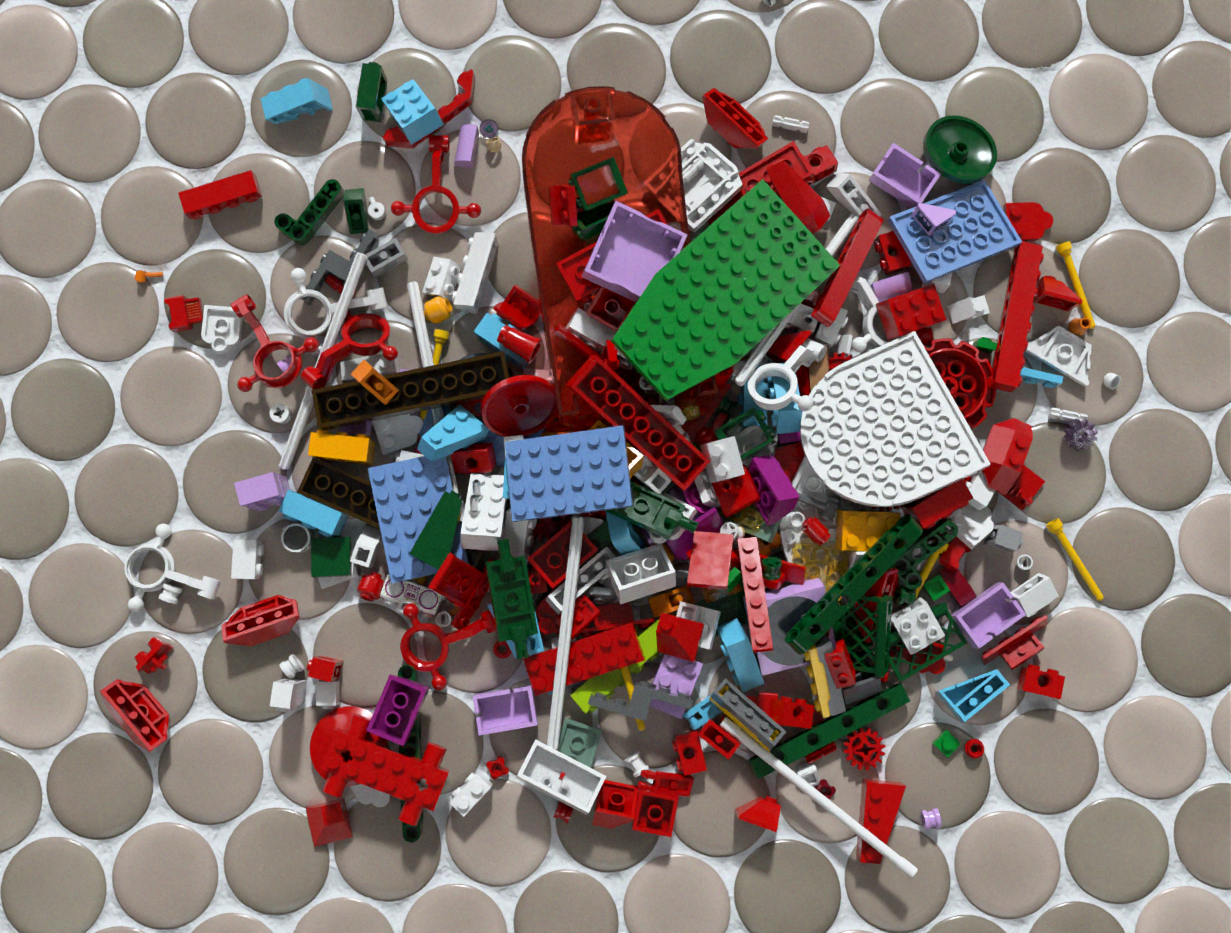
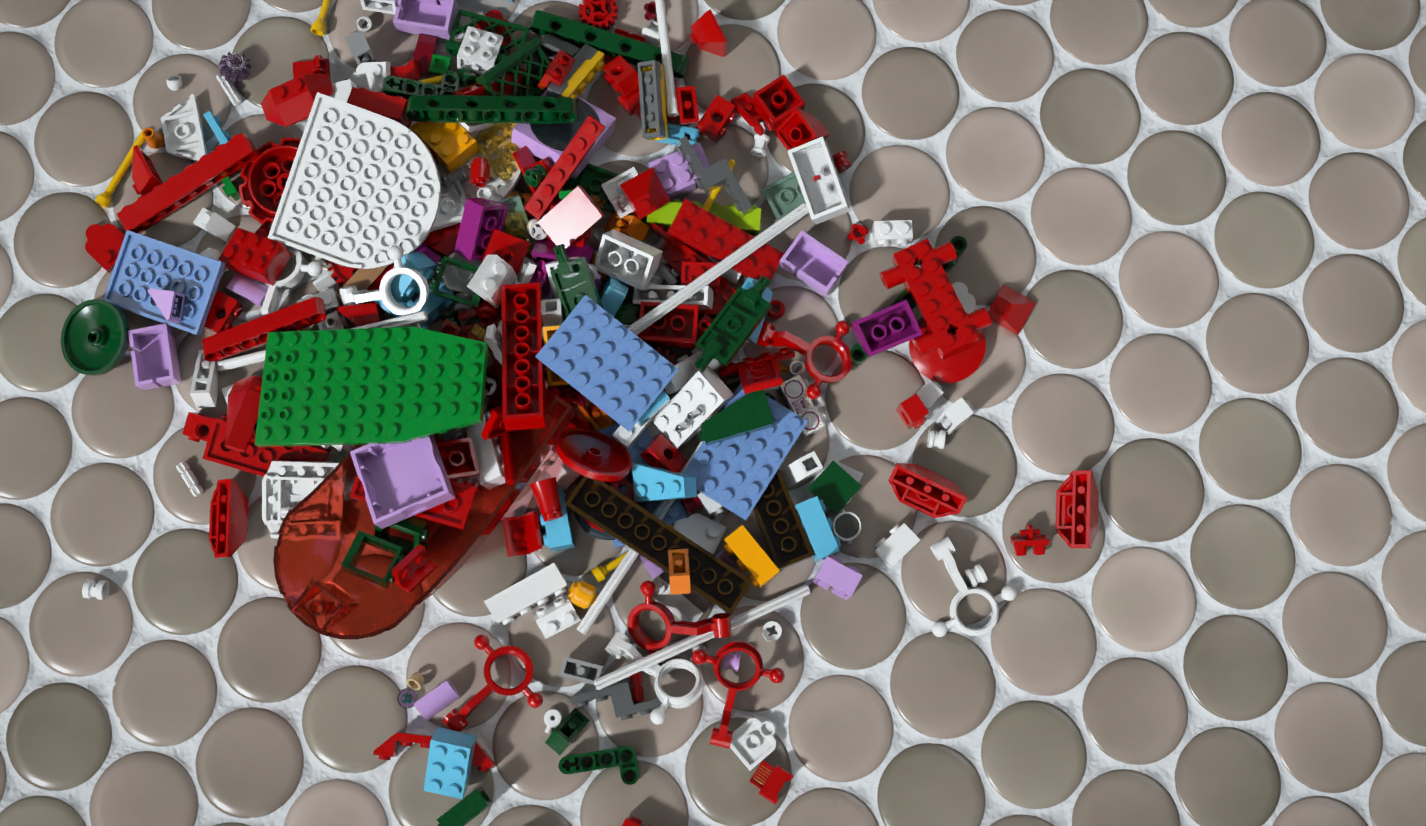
camera: 130 degrees left, 5 degrees down
red head [357,572,385,602] -> none
medium azure wedge [716,618,764,692] -> none

